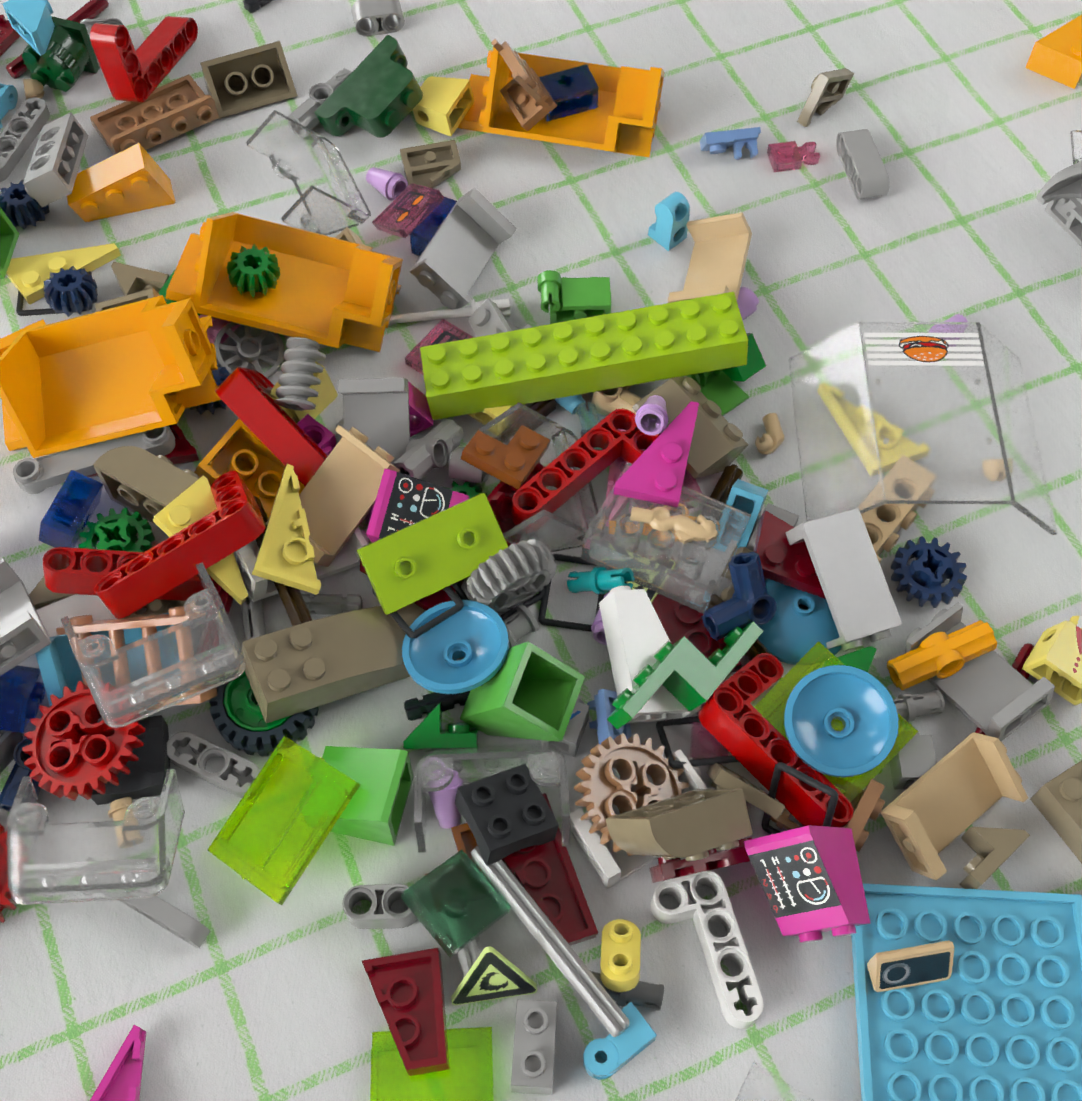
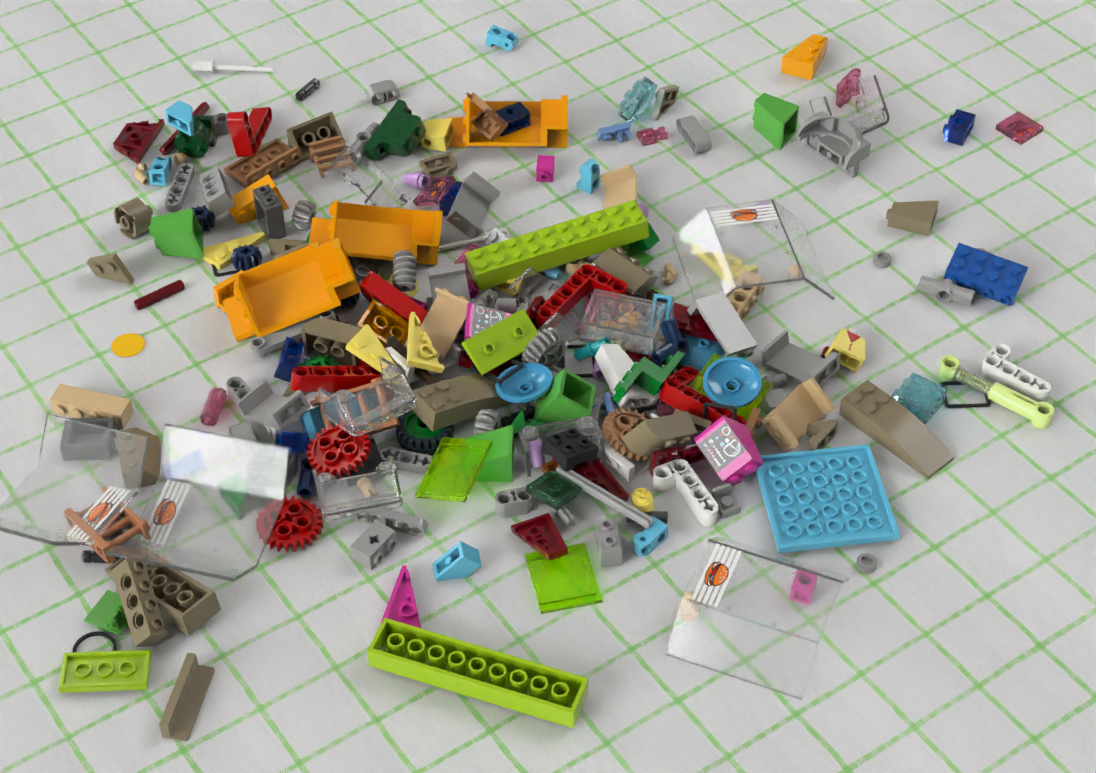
camera: 10 degrees left, 15 degrees down
red beam [94,471,266,619] -> none
green gear [227,243,280,298] -> none
piece [451,946,537,1005] -> none
dark orange plate [461,425,551,489] -> none
bright green hinge [537,270,612,324] -> none
dark pink wing [613,401,699,508] -> none
tan animal [630,507,718,544] -> none
lavender cone [635,395,668,435] -> none
slope [867,940,955,992] -> none
light orange piece [887,620,997,691] -> none
dark blue gear [890,536,967,608] -> none
none -> dark grey window [252,184,286,240]
none -> light grey gear [291,200,317,230]
none -> medium nougat plate [309,135,354,178]
none -> light grey brick [350,520,397,570]
none -> medium azure slope [433,541,482,581]
none -> light grey gear [473,409,501,436]
none -> dark pink brick [536,155,555,182]
none -> clear light blue brick [618,76,658,123]
none -> light grey bracket [712,483,741,519]
none -> bright green slope [752,93,799,150]

